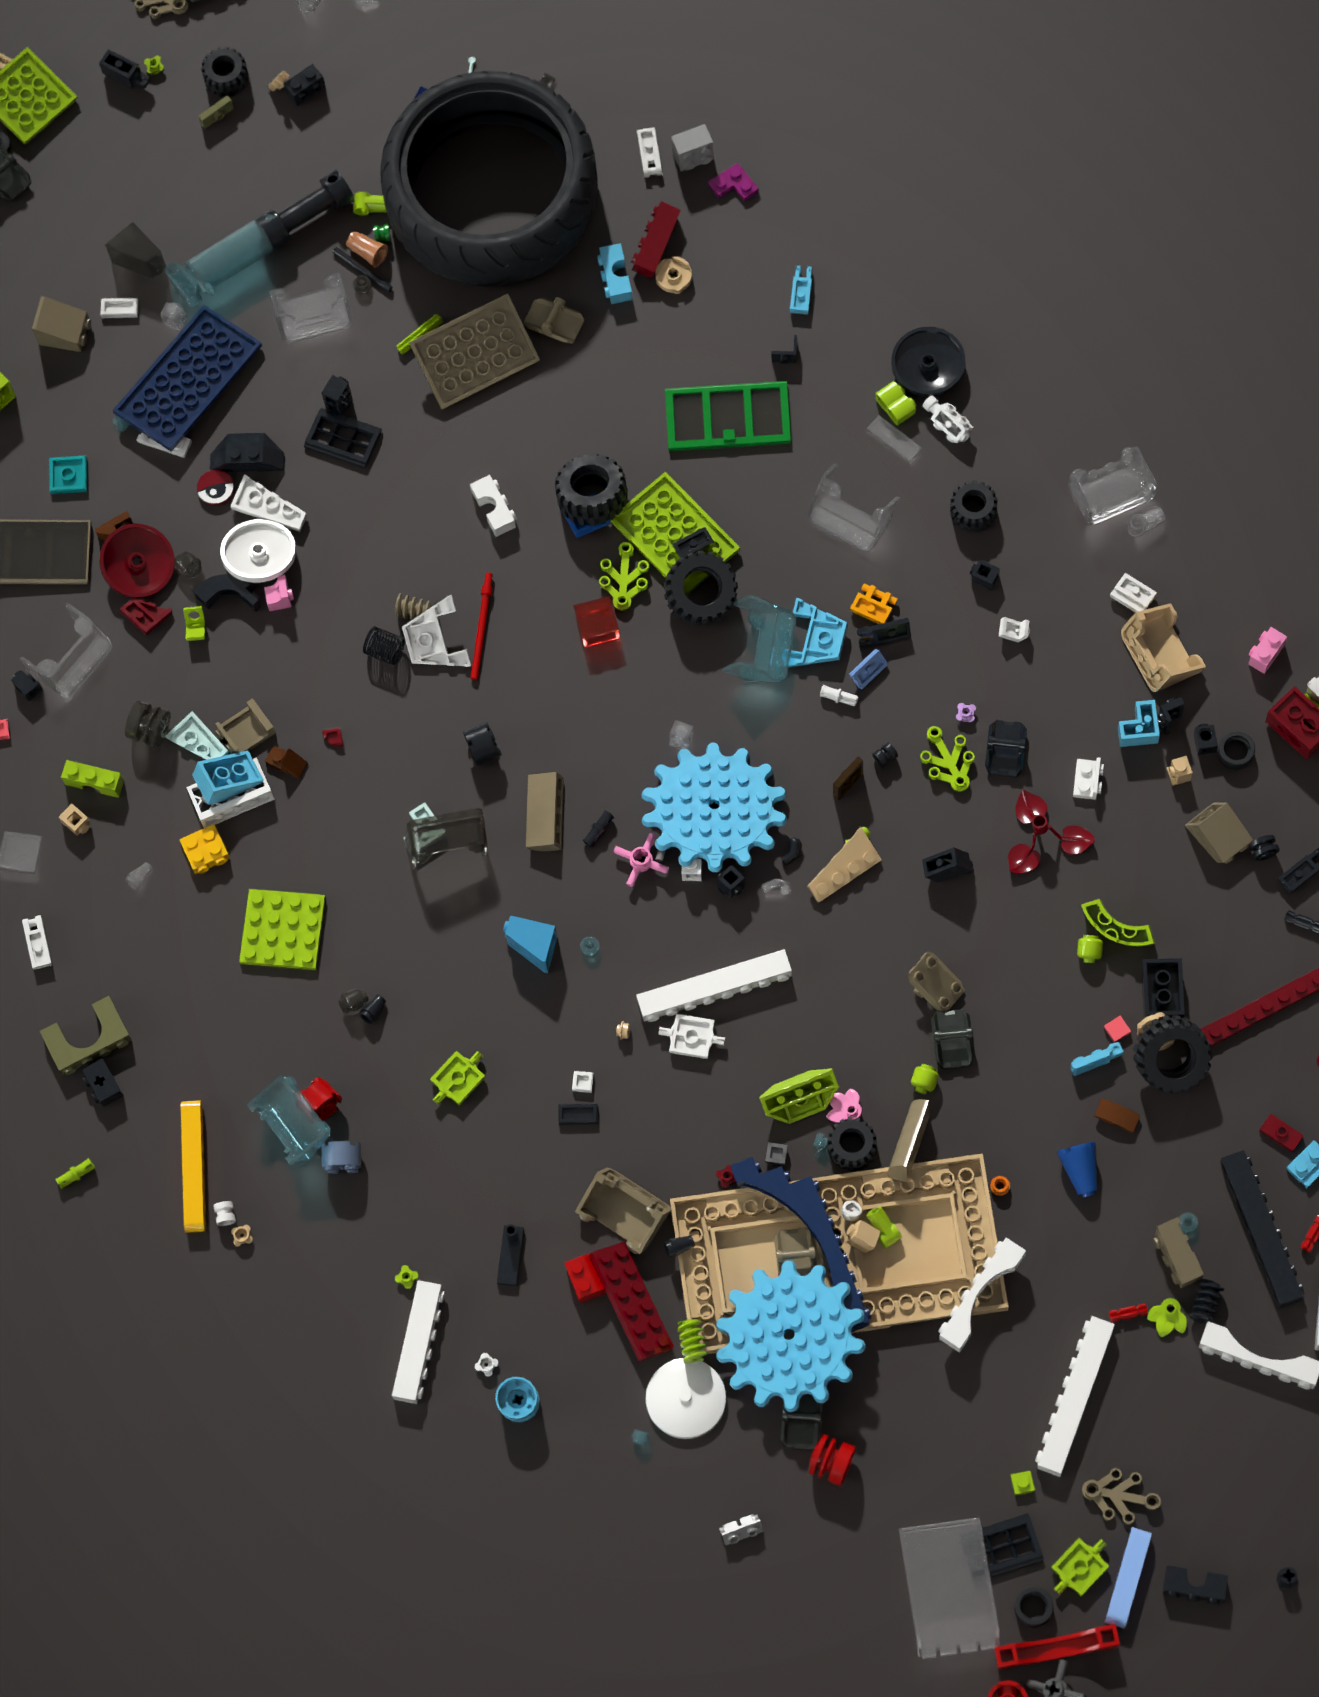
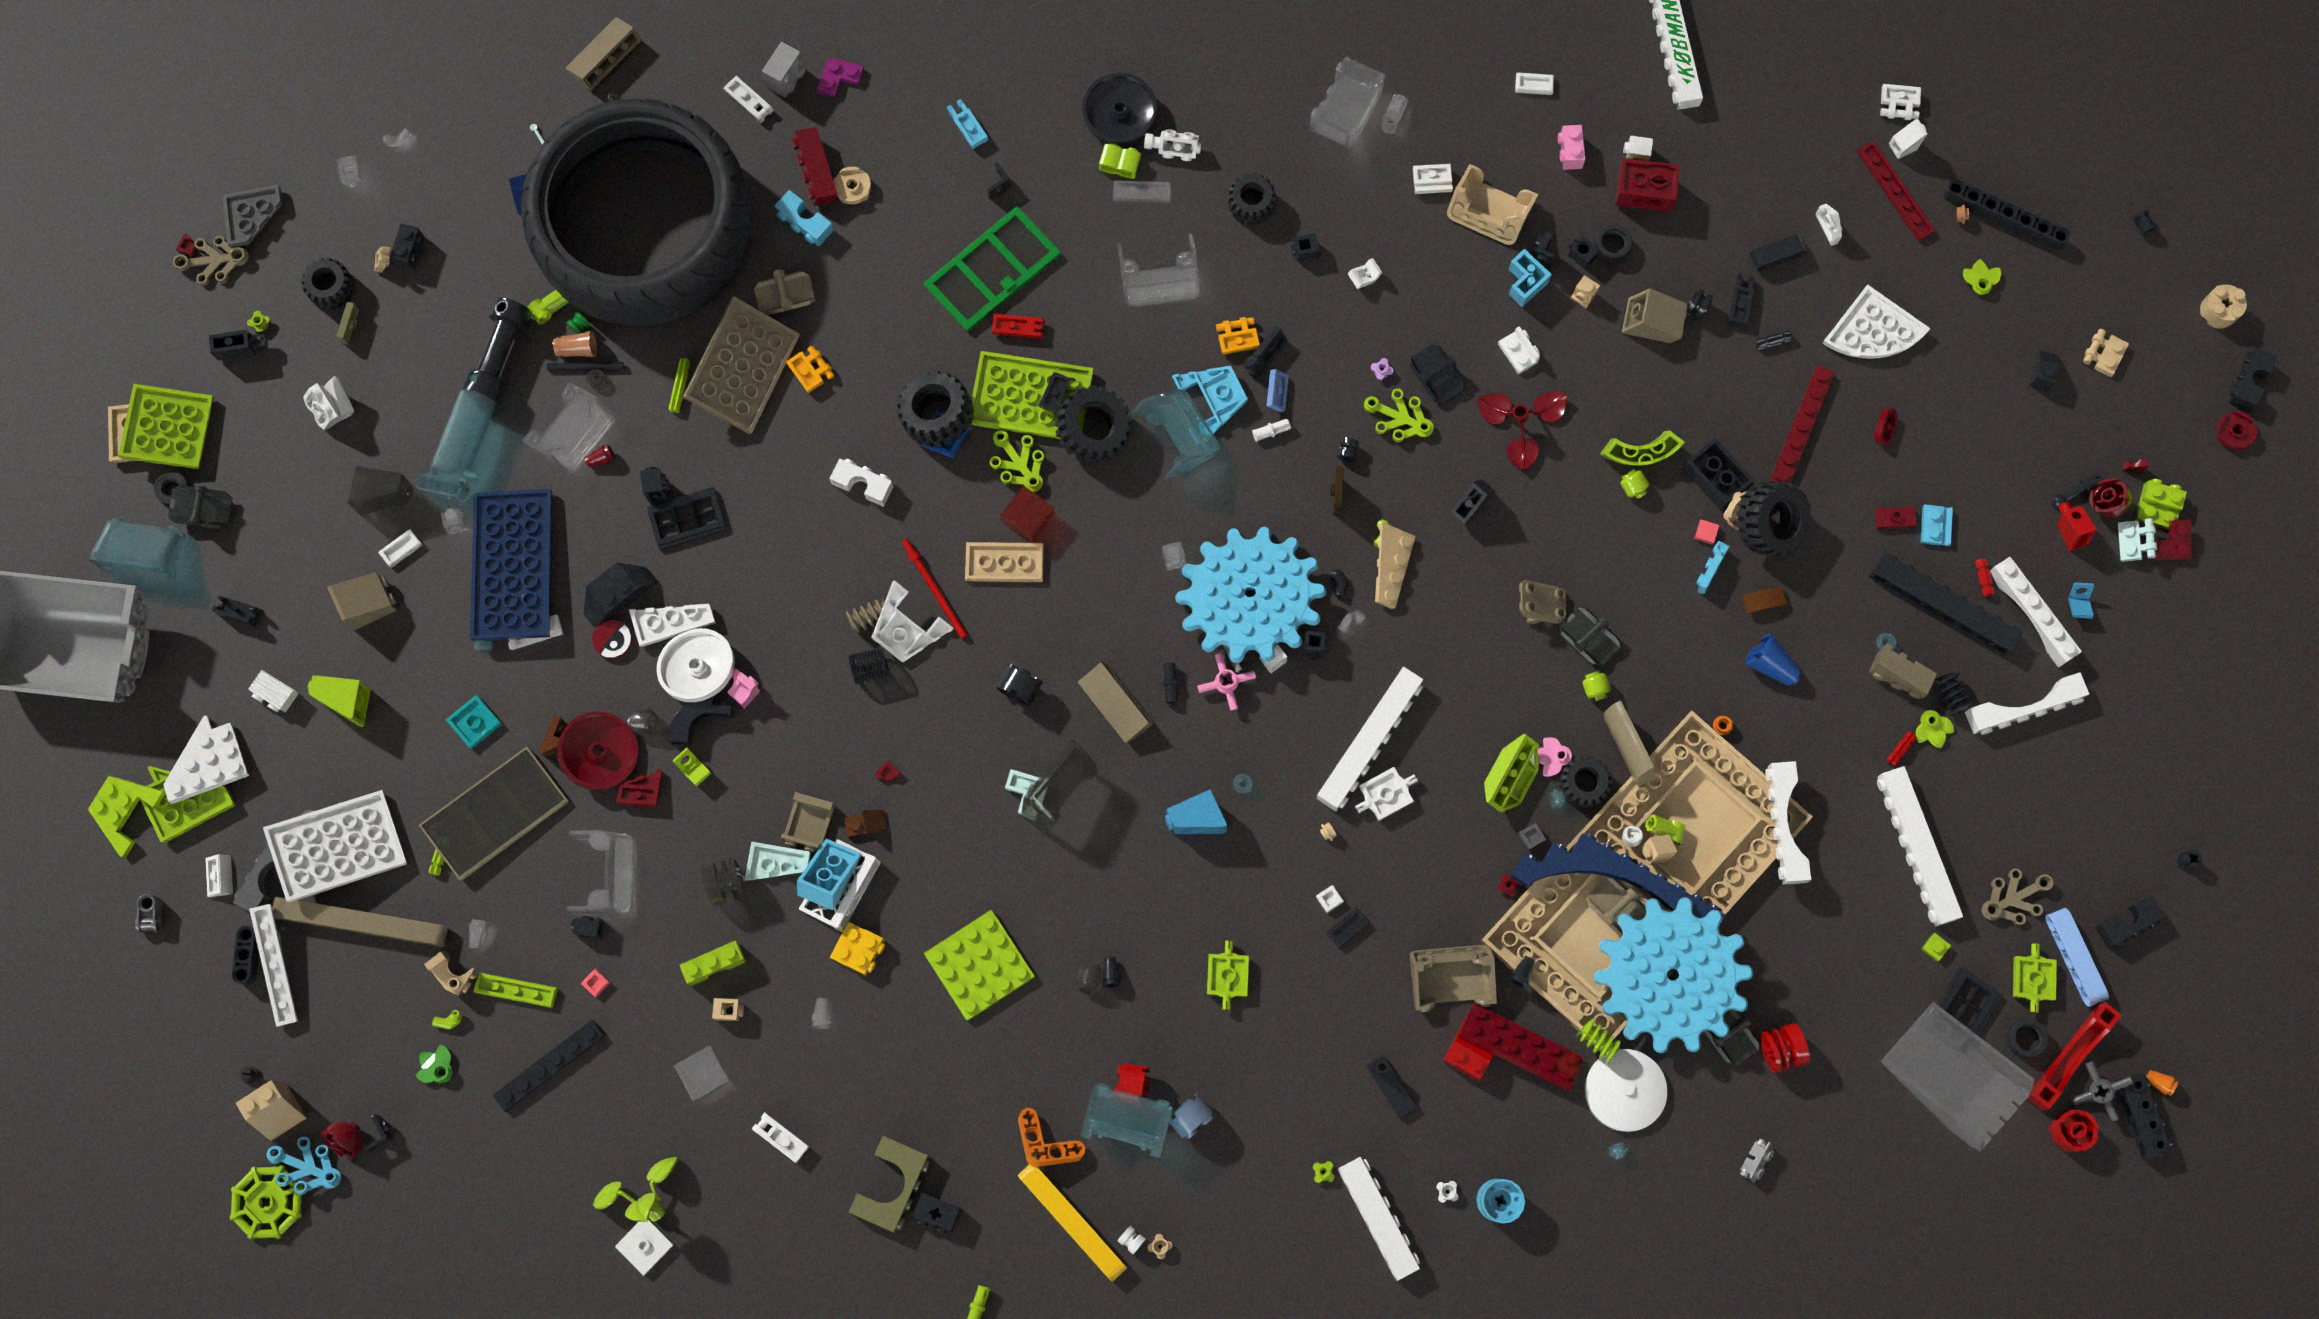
camera: 45 degrees left, 5 degrees up
none -> white piece [303,375,355,430]
none -> dark tan brick [565,17,642,91]
none -> dark red cone [585,445,615,468]
none -> light orange plate [786,346,835,393]
none -> tan tile [965,542,1044,582]
none -> red hinge [992,314,1045,339]
none -> orange beam [1018,1108,1085,1167]
none -> white tile [1515,73,1554,95]

